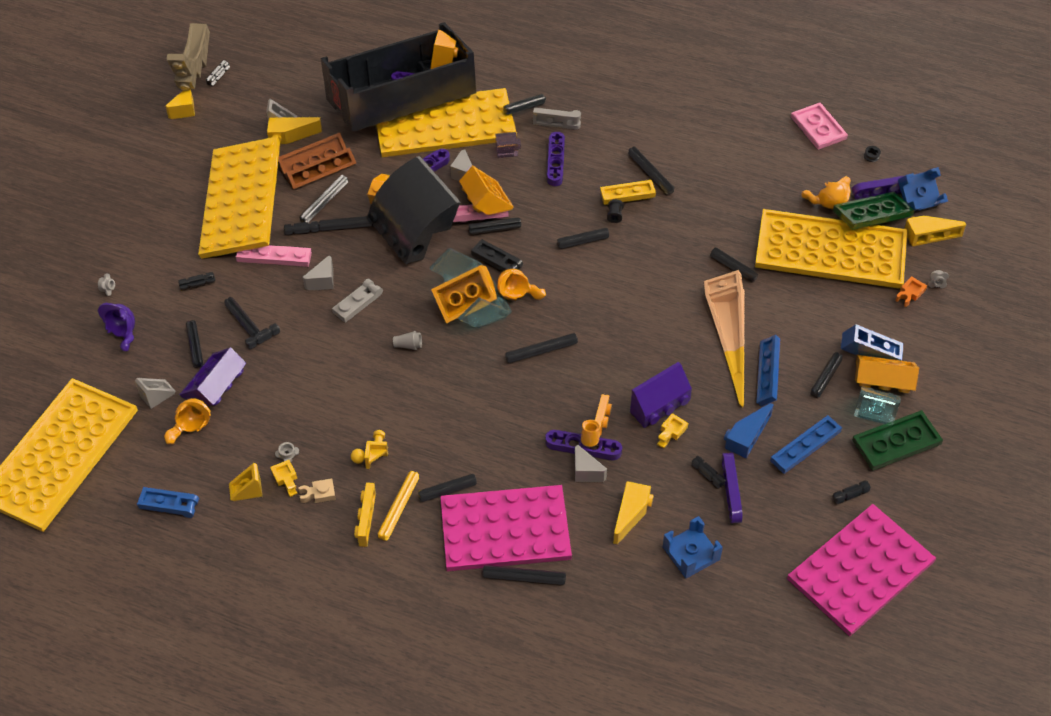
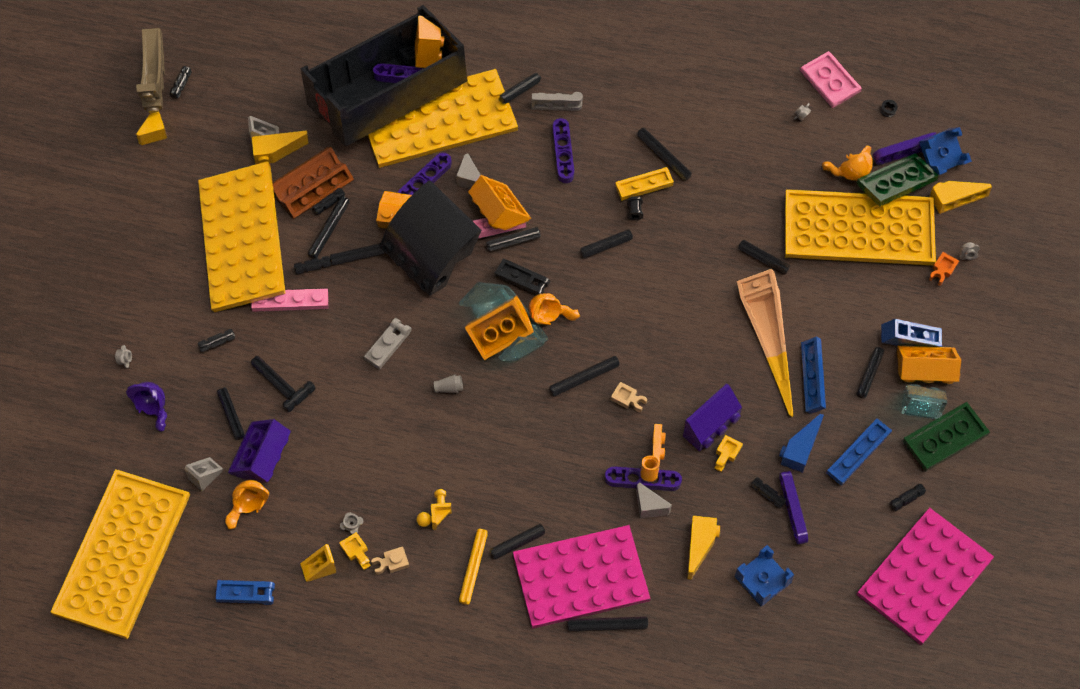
camera: 10 degrees left, 10 degrees up
light grey slope [303,256,333,291] -> none
yellow plate [355,483,376,547] -> none
brick [495,132,521,158] -> none
none -> black axle [312,188,345,215]
none -> tan plate [611,382,647,412]
none -> light grey plate [794,103,811,121]

